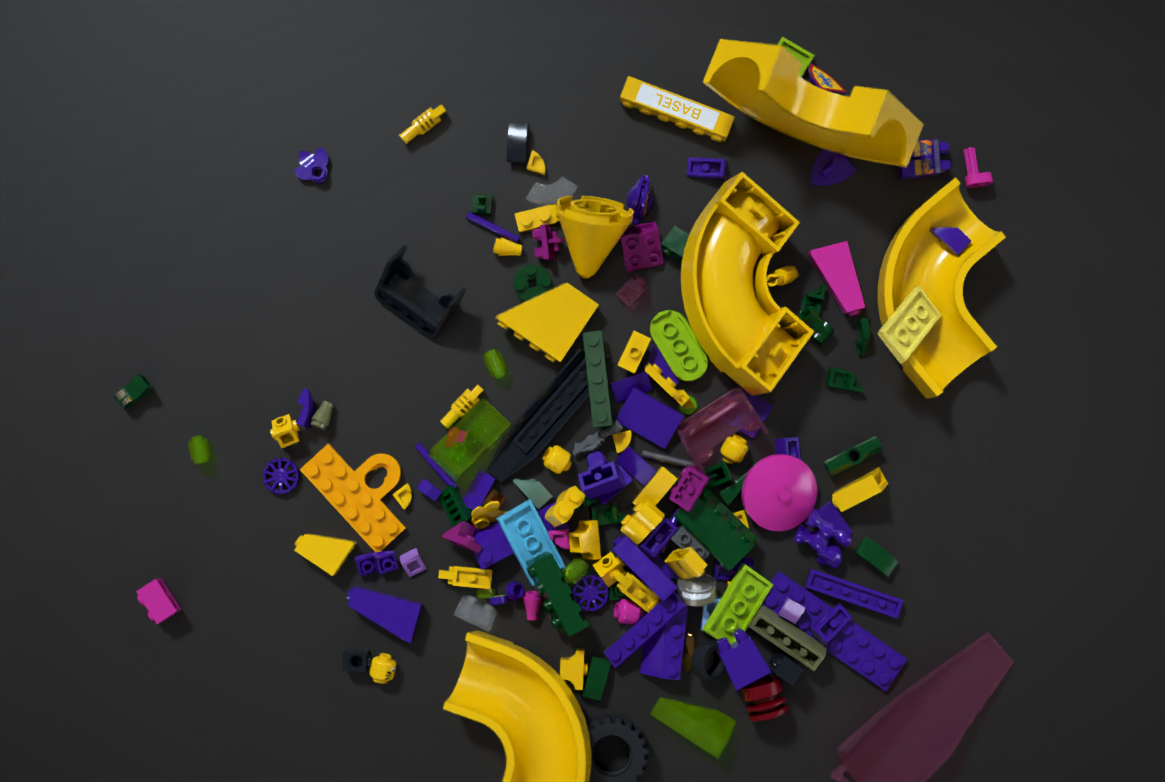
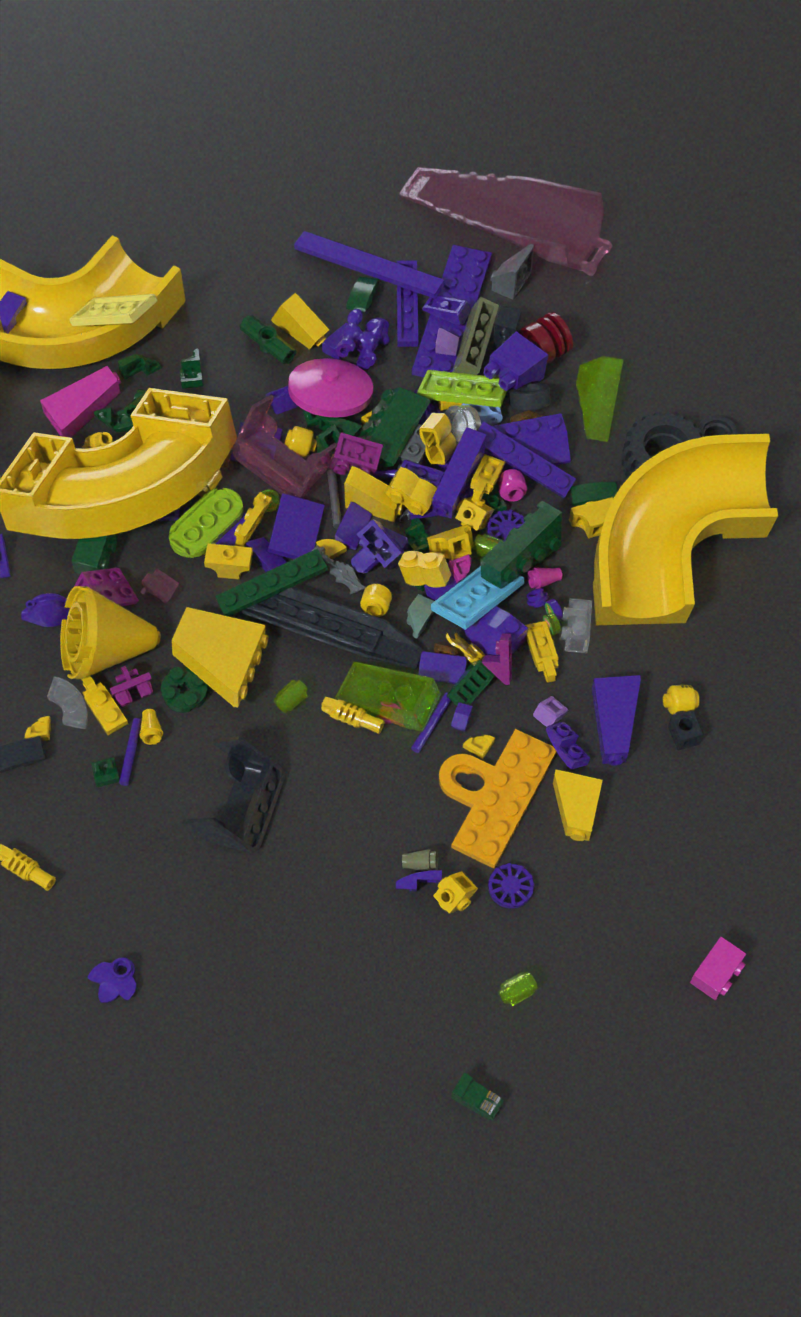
camera: 110 degrees left, 25 degrees down
none -> dark purple tile [294,231,445,299]
none -> dark grey slope [490,244,534,300]

